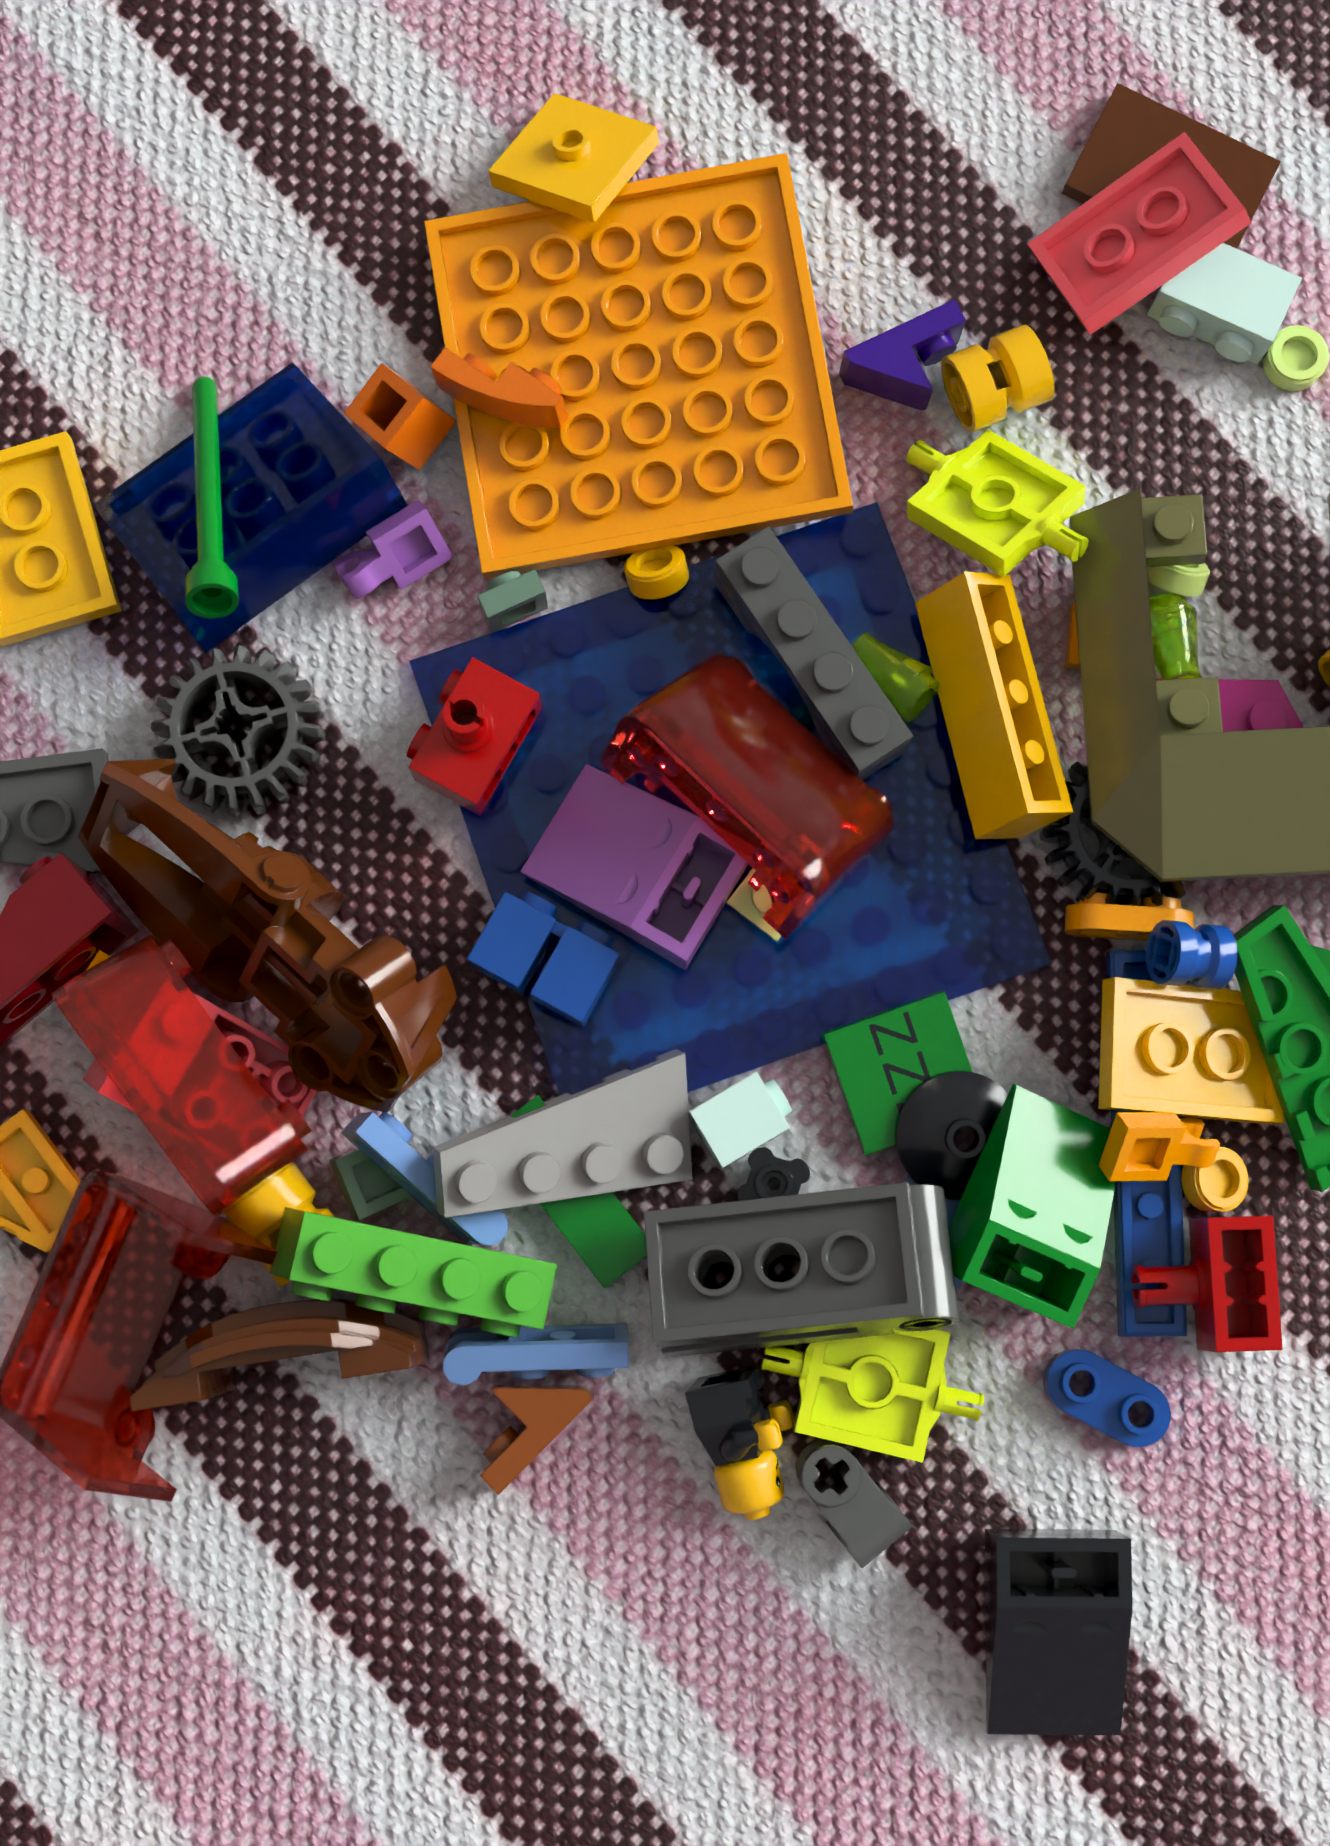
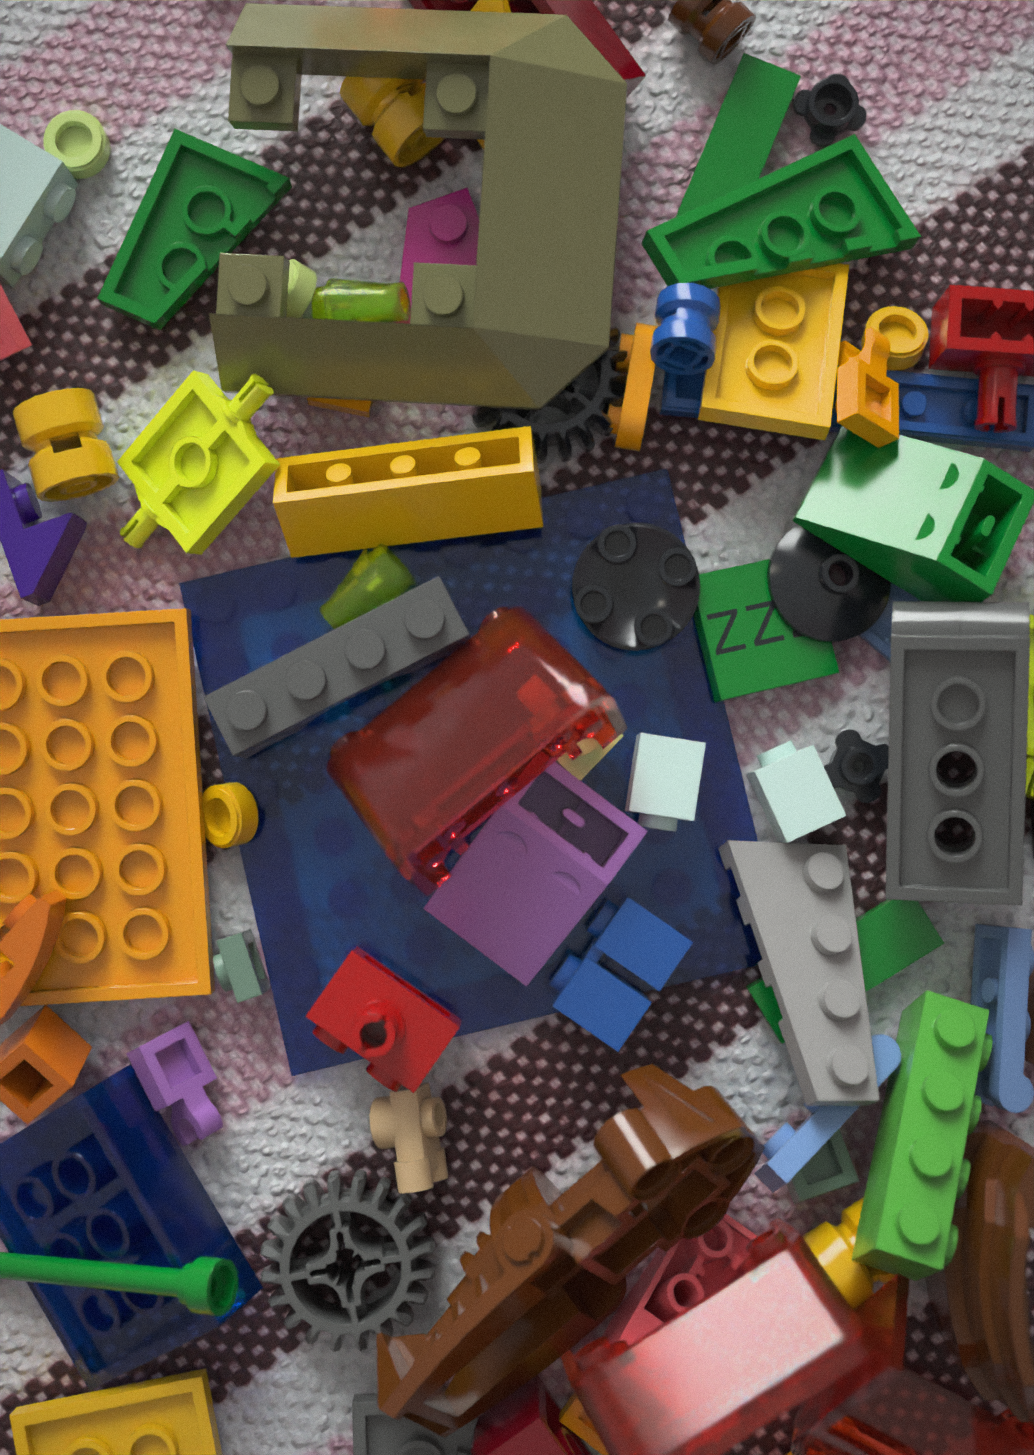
camera: 80 degrees left, 5 degrees up
none -> green wing [97,129,292,330]
none -> tan plate [369,1082,448,1193]
none -> black dish [572,523,700,651]
none -> light aqua brick [625,733,706,832]

